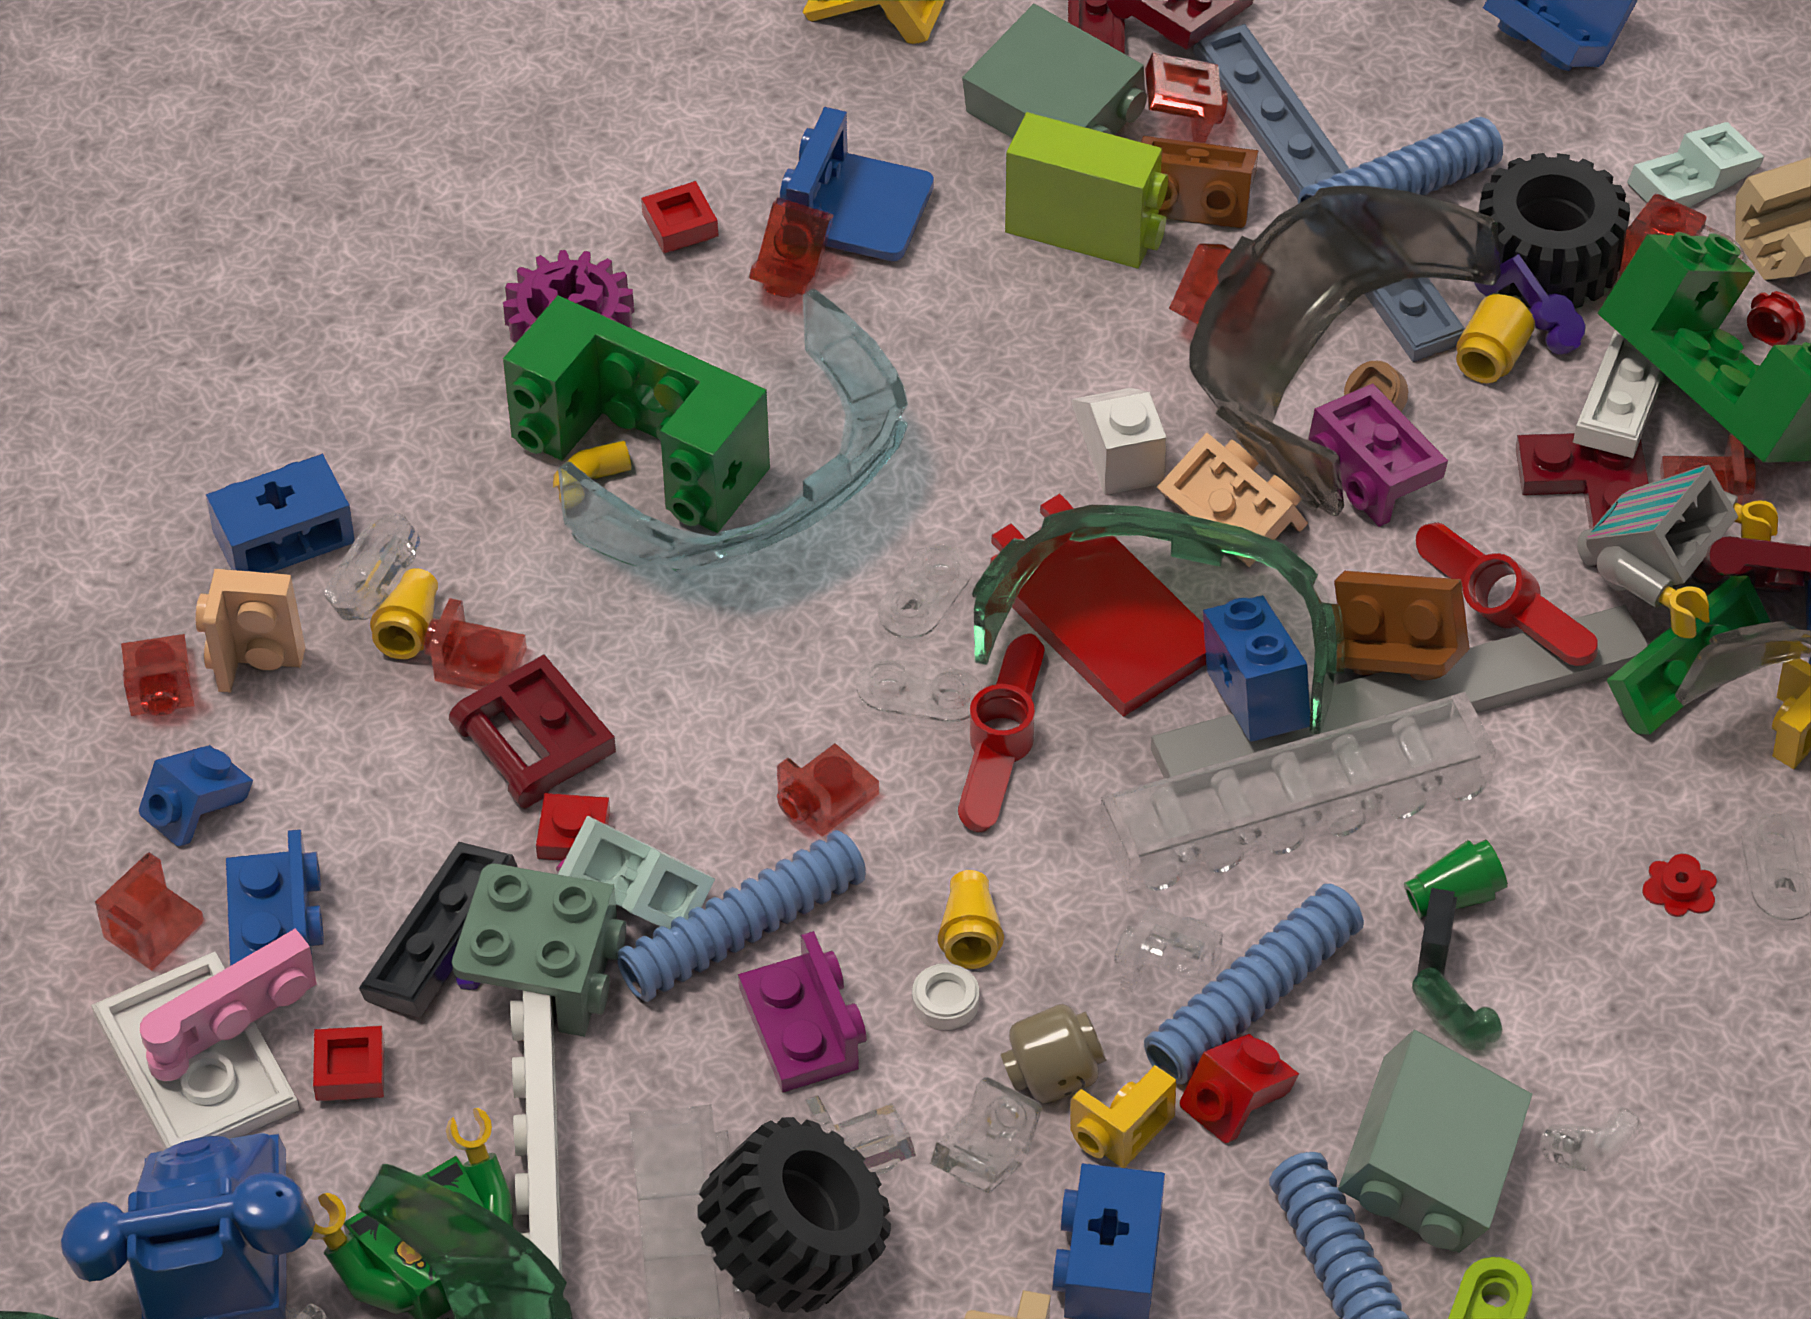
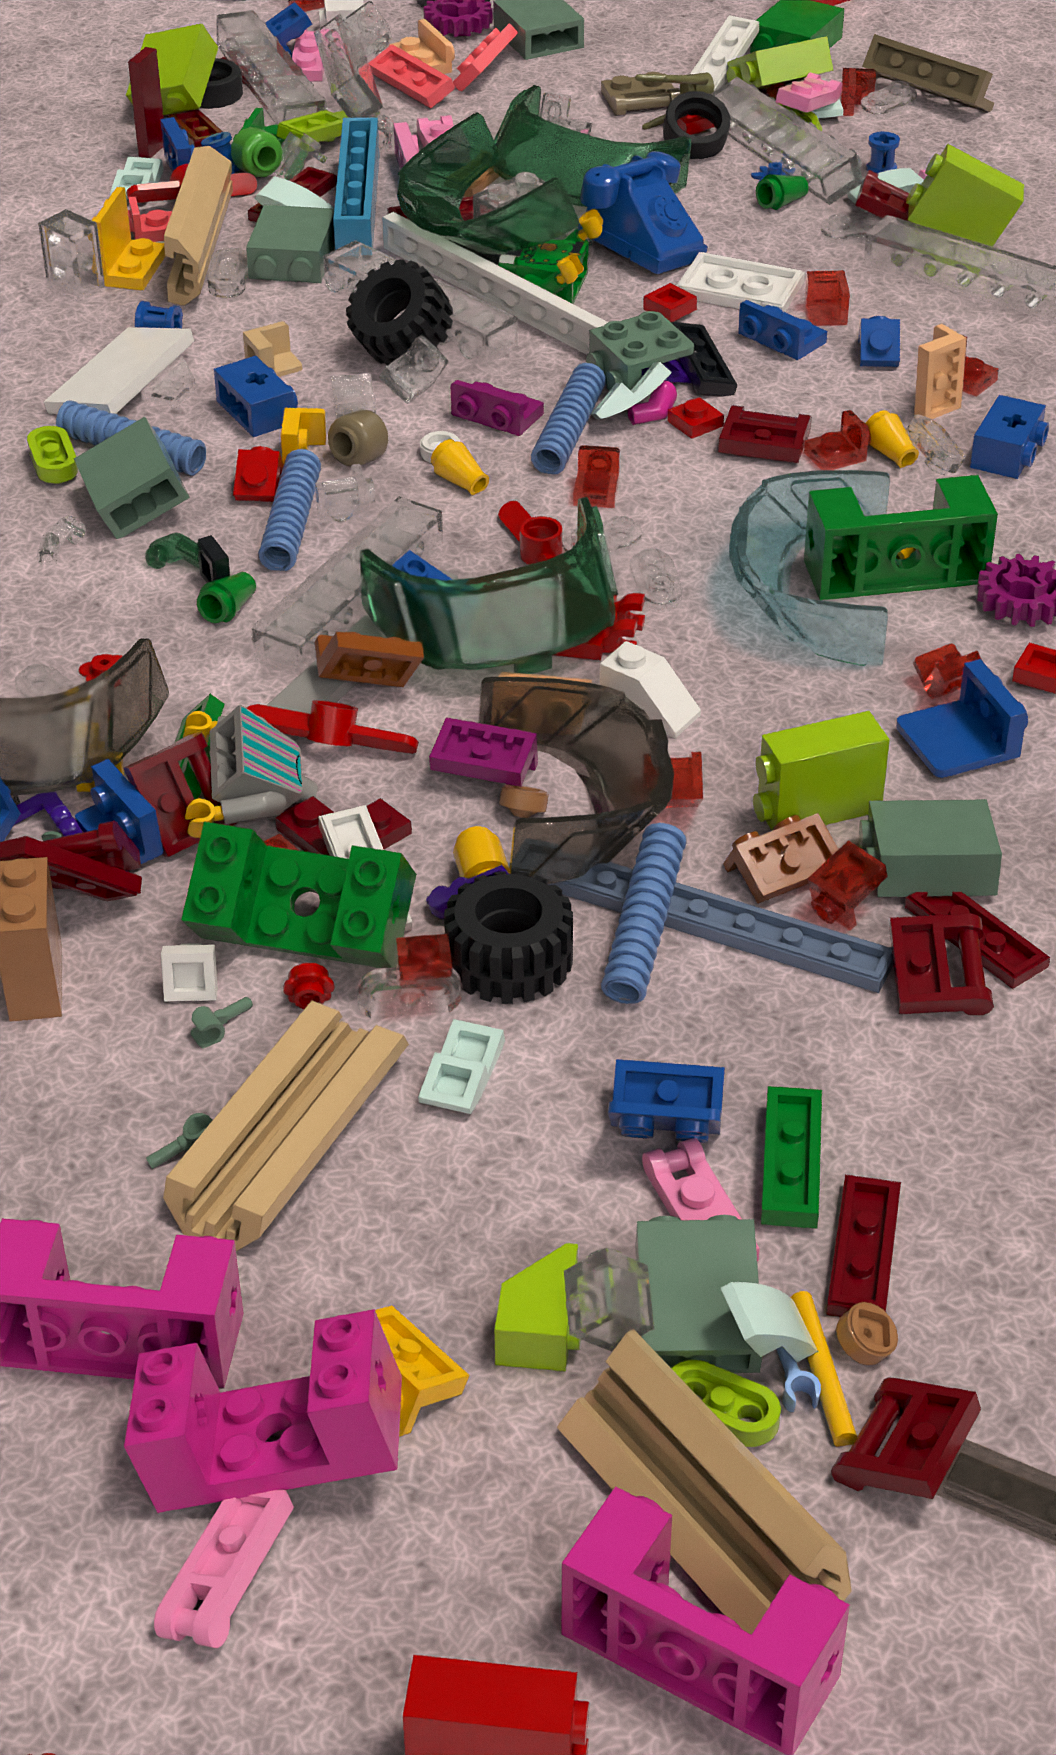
camera: 140 degrees right, 10 degrees down
bright pink plate [140,928,317,1081] -> none

